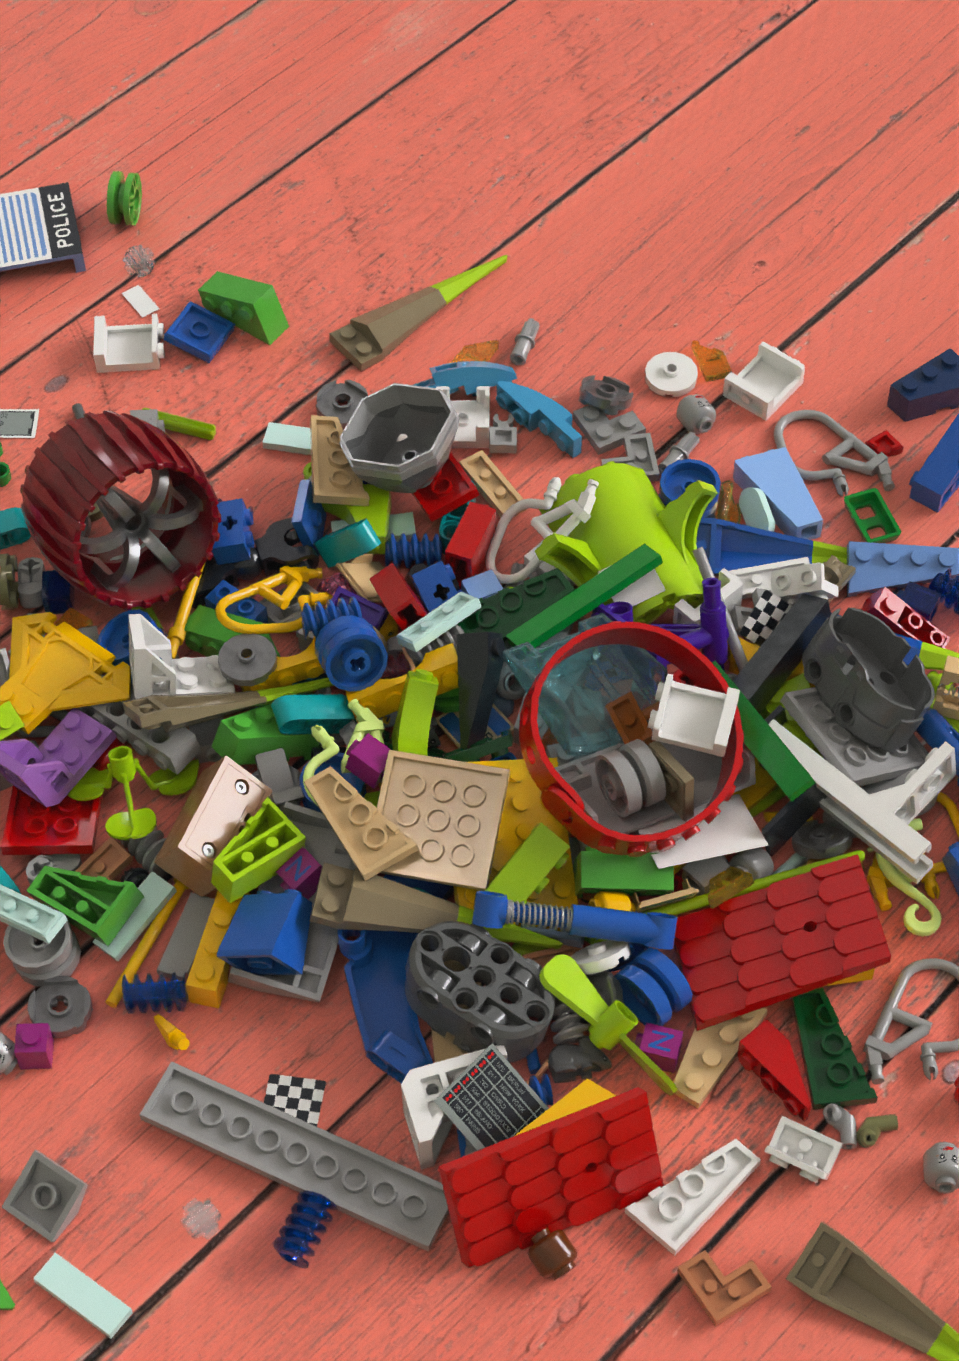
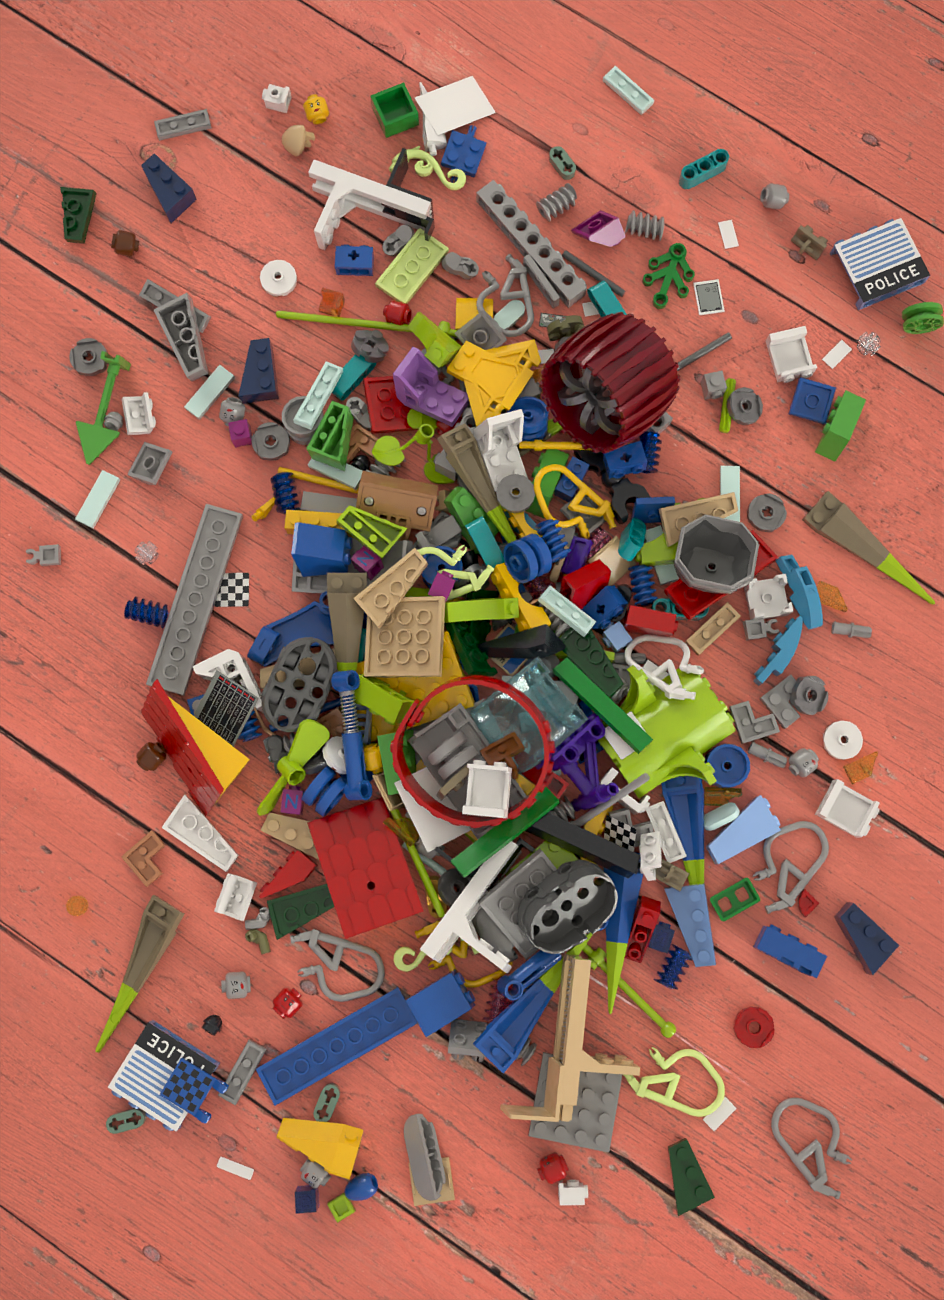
camera: 80 degrees right, 25 degrees up
none -> flat silver plate [727,387,763,425]

